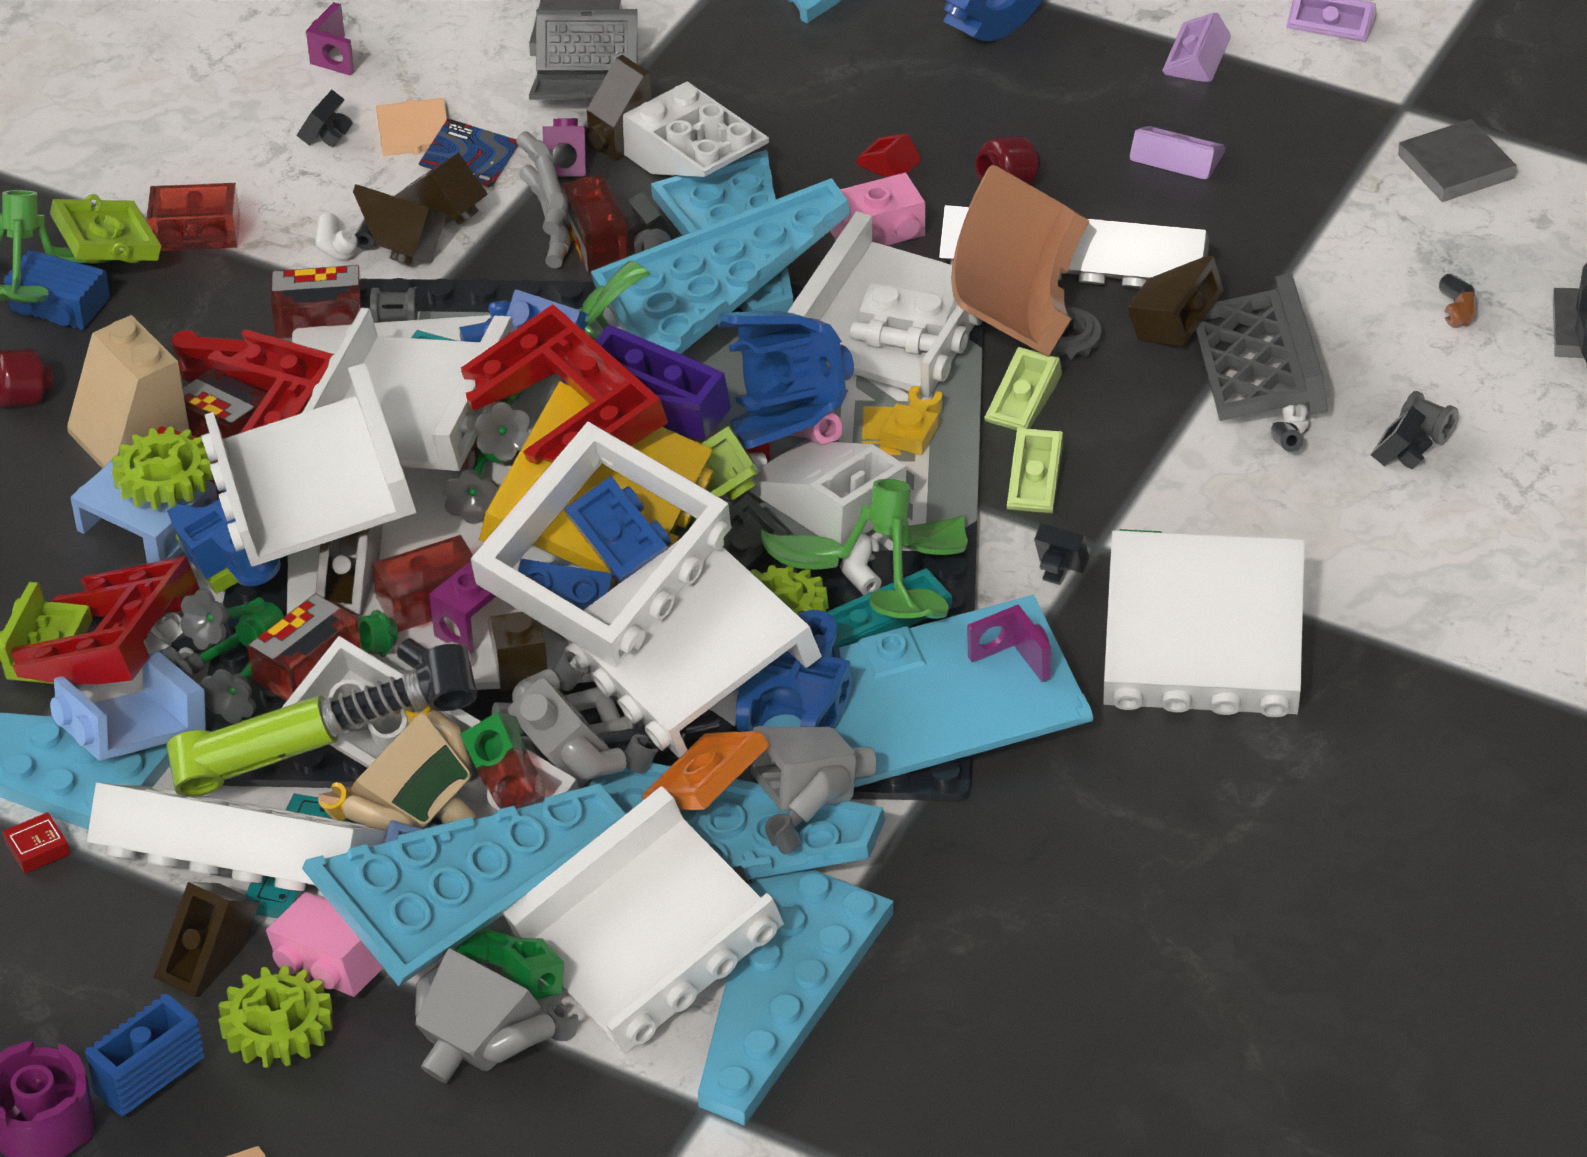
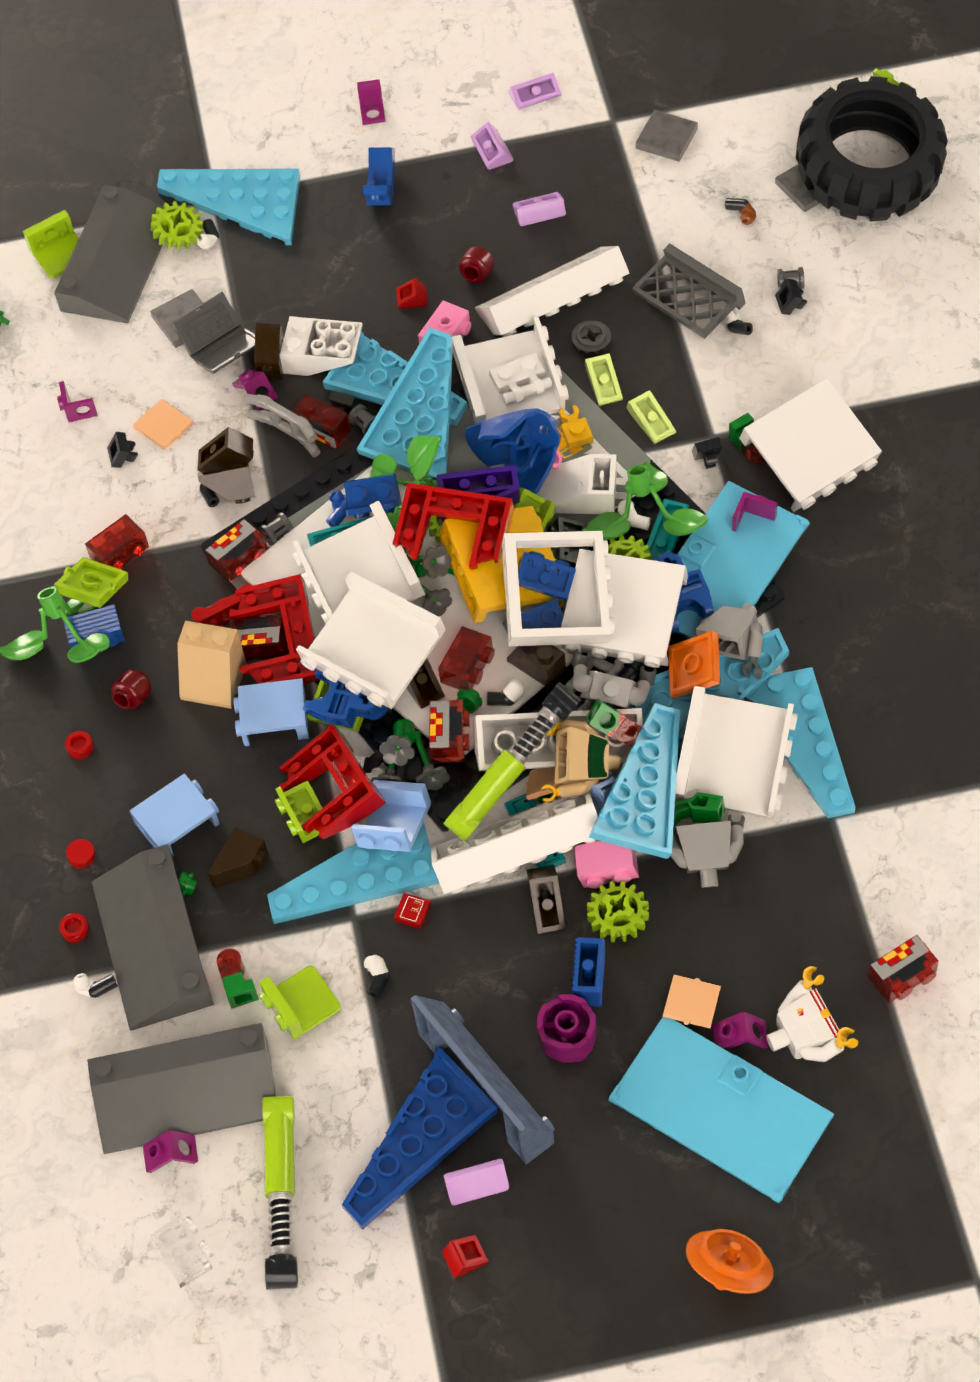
camera: 35 degrees left, 15 degrees up
lime gear [111,426,214,510] -> none
white arm [315,213,358,260] -> none
sticker [418,119,518,188] -> none
magenta bracket [429,561,496,654] -> none
nougat panel [951,165,1090,357] -> none
dark brown slope [1127,256,1224,346] -> none

